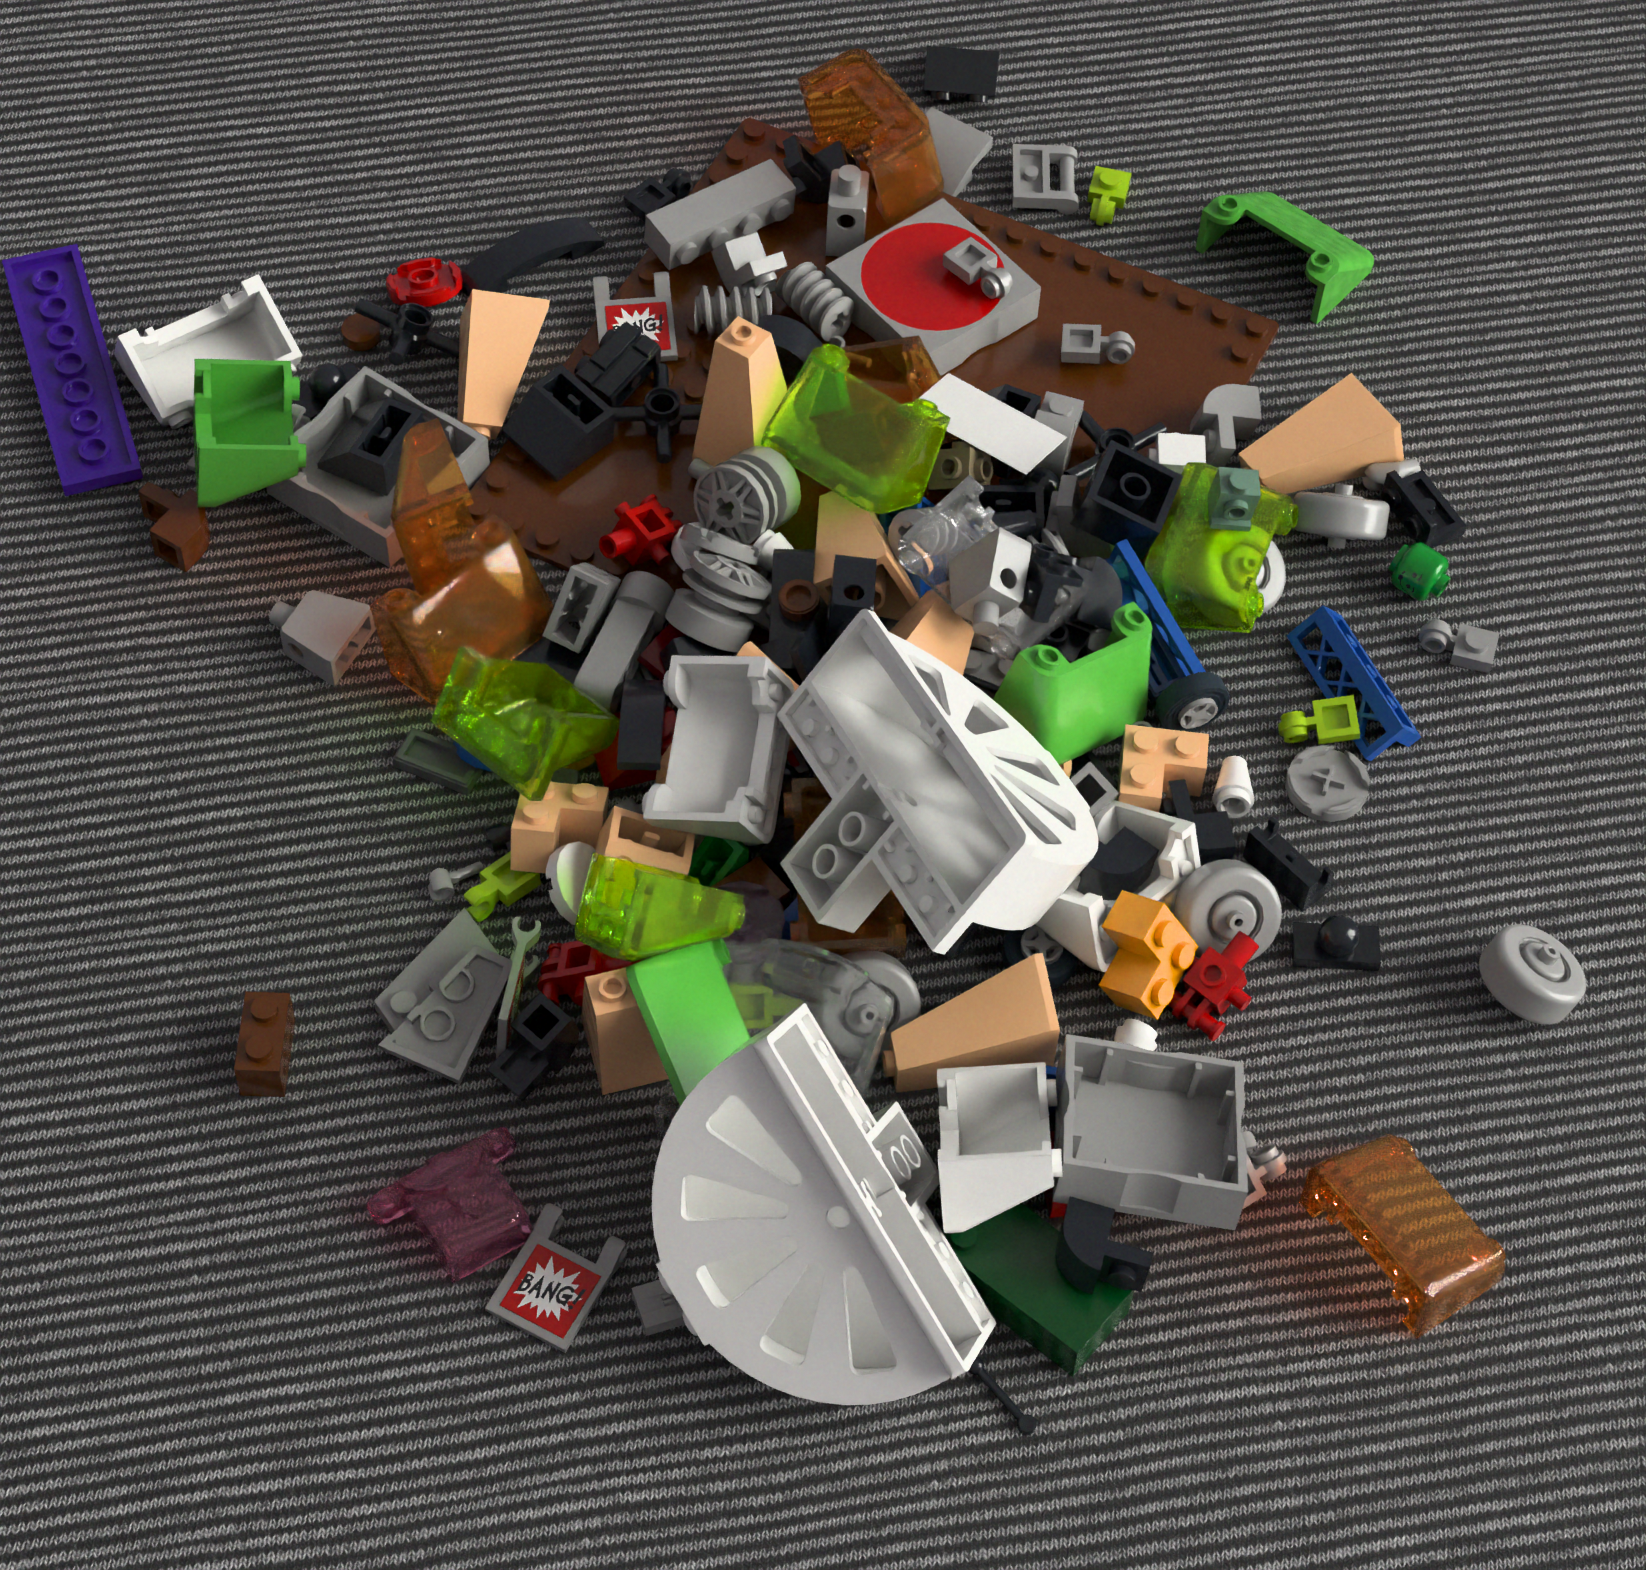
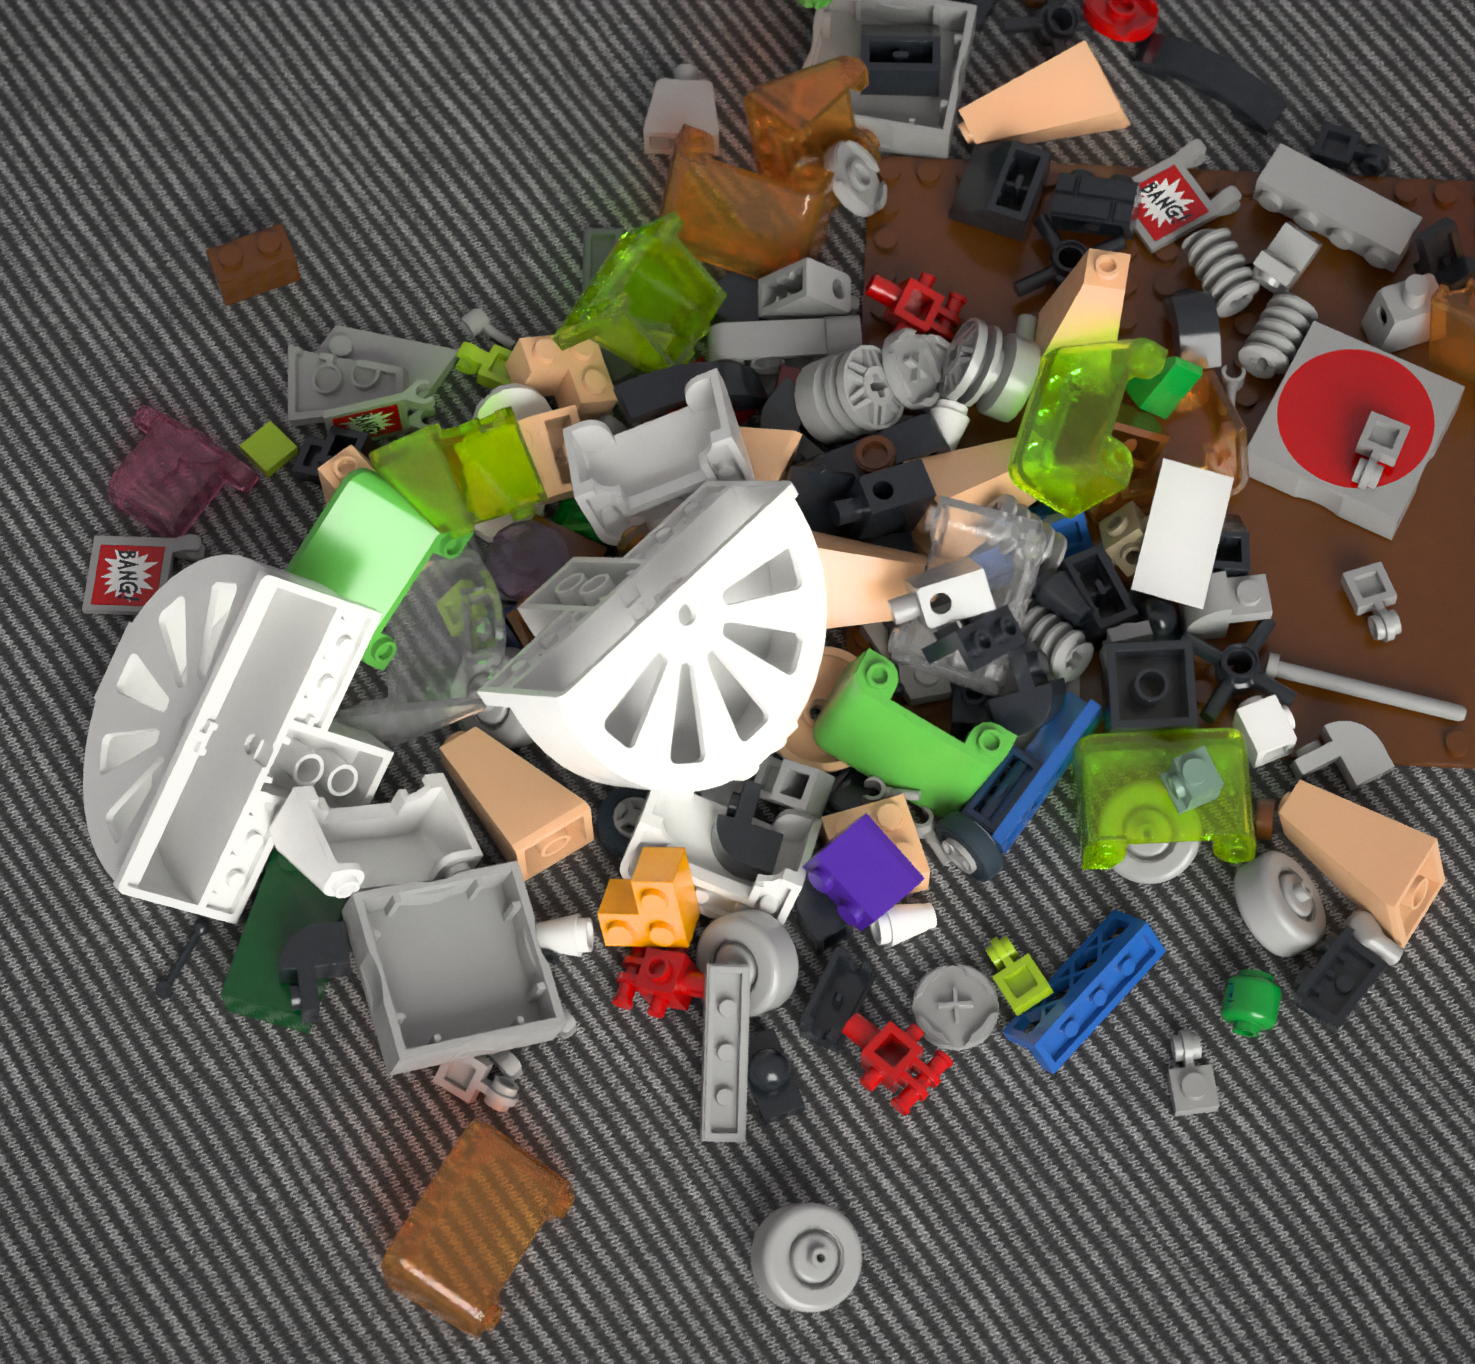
camera: 70 degrees right, 10 degrees up
none -> lime tile [239,421,299,478]
none -> light grey tile [700,963,751,1142]
none -> dark purple slope [802,813,925,931]
none -> light grey tile [824,140,887,217]
none -> red piece [842,1012,954,1116]
none -> light grey hand [861,776,921,805]
none -> light grey bar [1264,652,1467,721]

